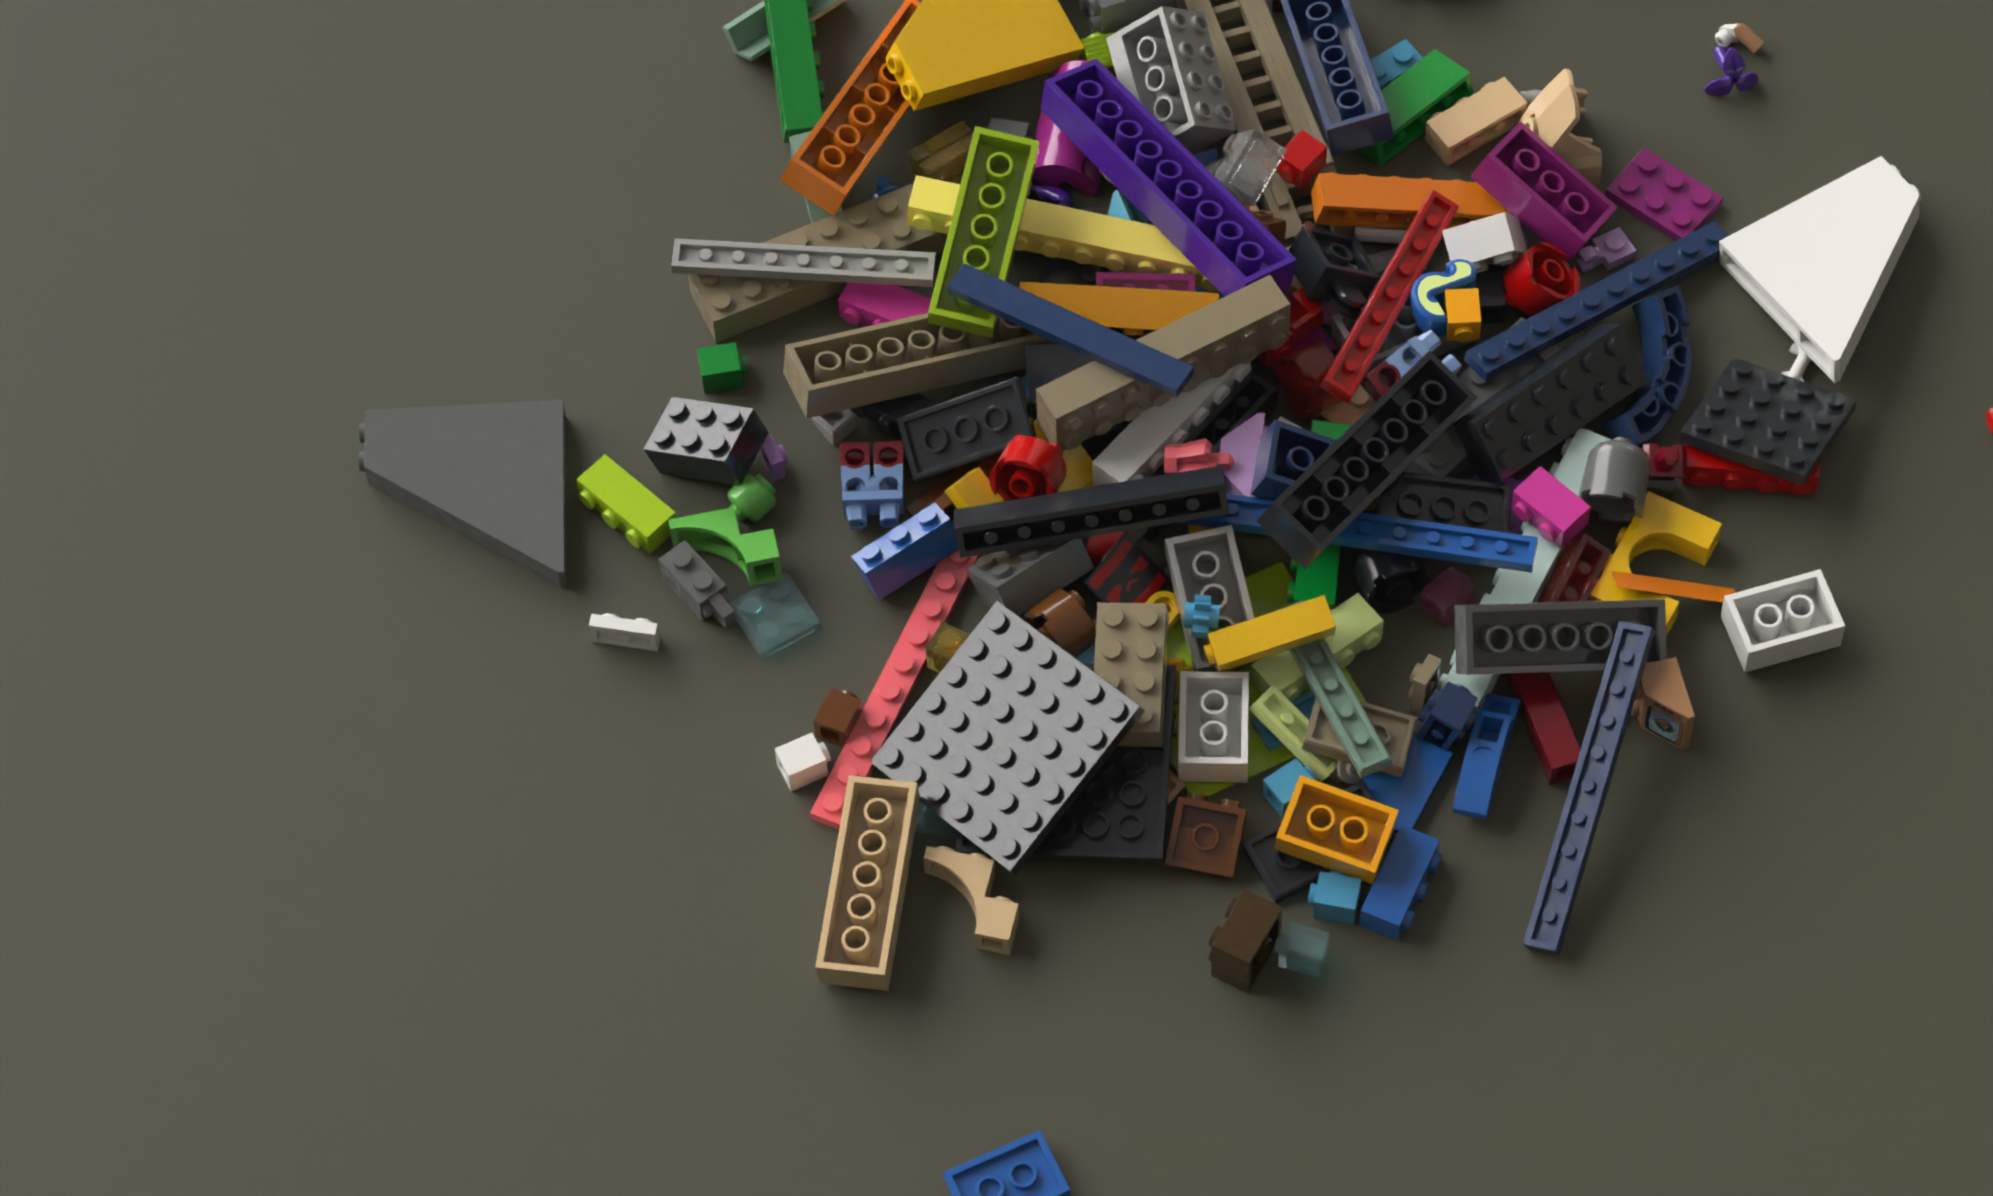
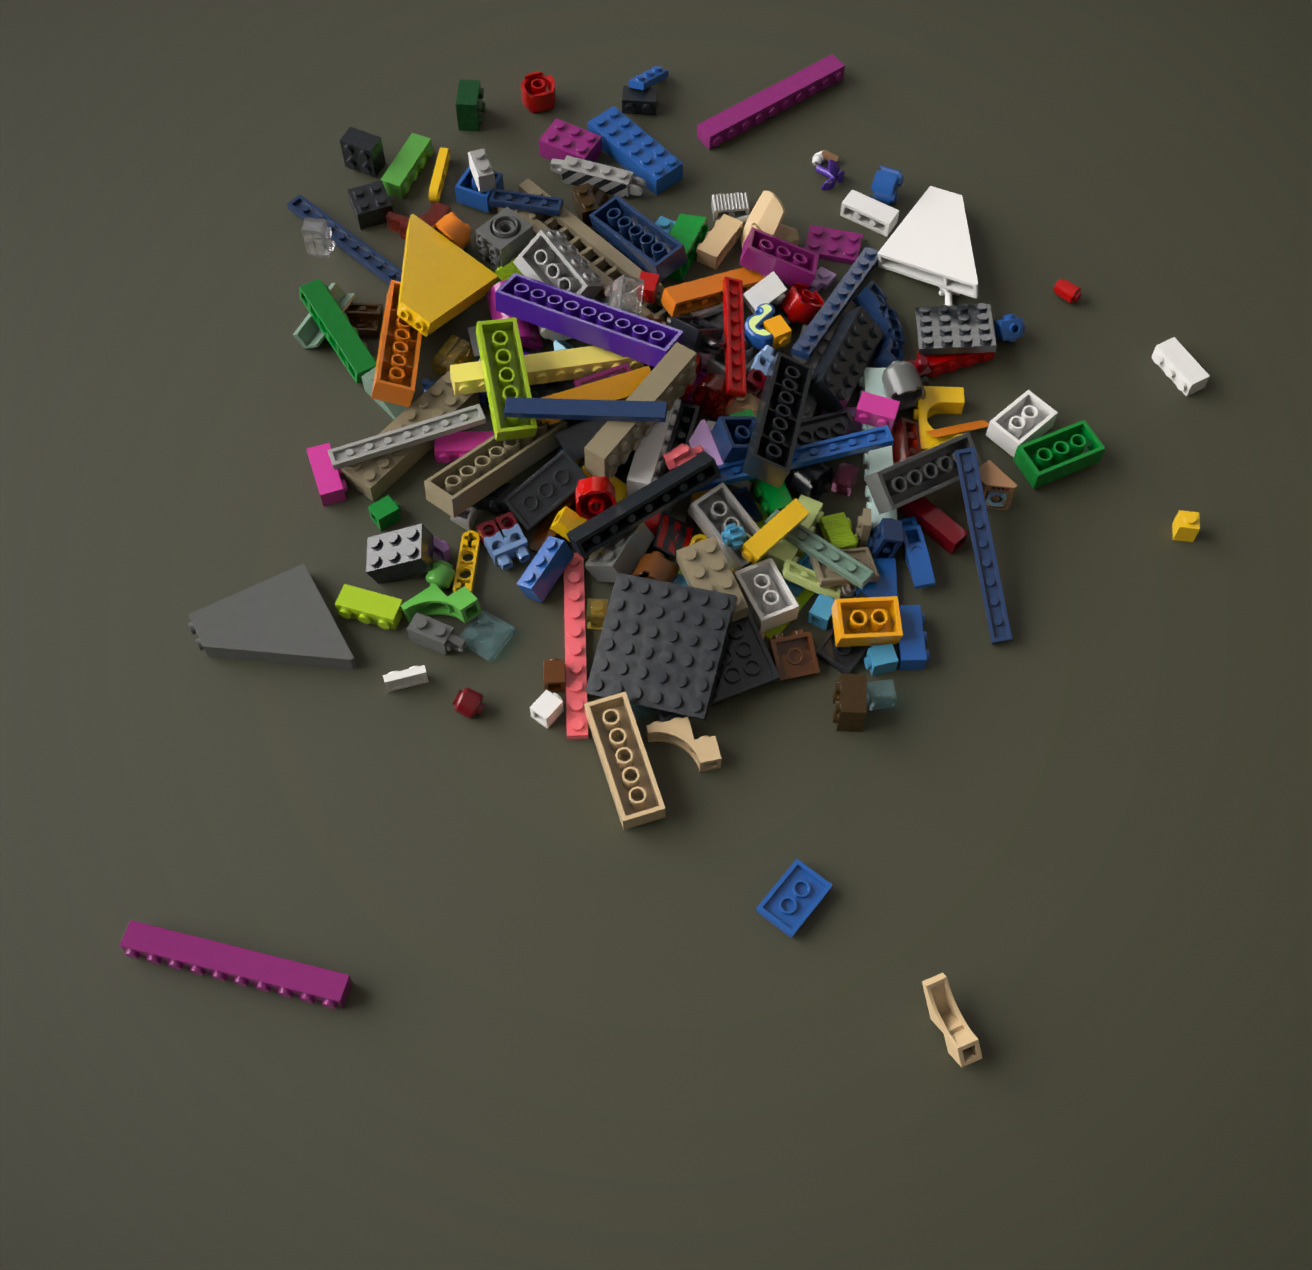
camera: 30 degrees left, 0 degrees up
none -> magenta brick [119,920,353,1009]
none -> dark pink brick [306,443,348,506]
none -> dark brown slope [344,303,383,337]
none -> dark red head [452,687,485,719]
none -> yellow beam [453,530,480,593]
none -> light grey brick [711,192,750,222]
none -> dark blue tile [731,487,763,523]
none -> lime brick [819,512,858,549]
none -> white brick [840,190,899,237]
none -> blue brick [870,165,904,206]
none -> blue brick [994,314,1025,342]
none -> green brick [1013,420,1106,489]
none -> yellow brick [1172,510,1200,542]

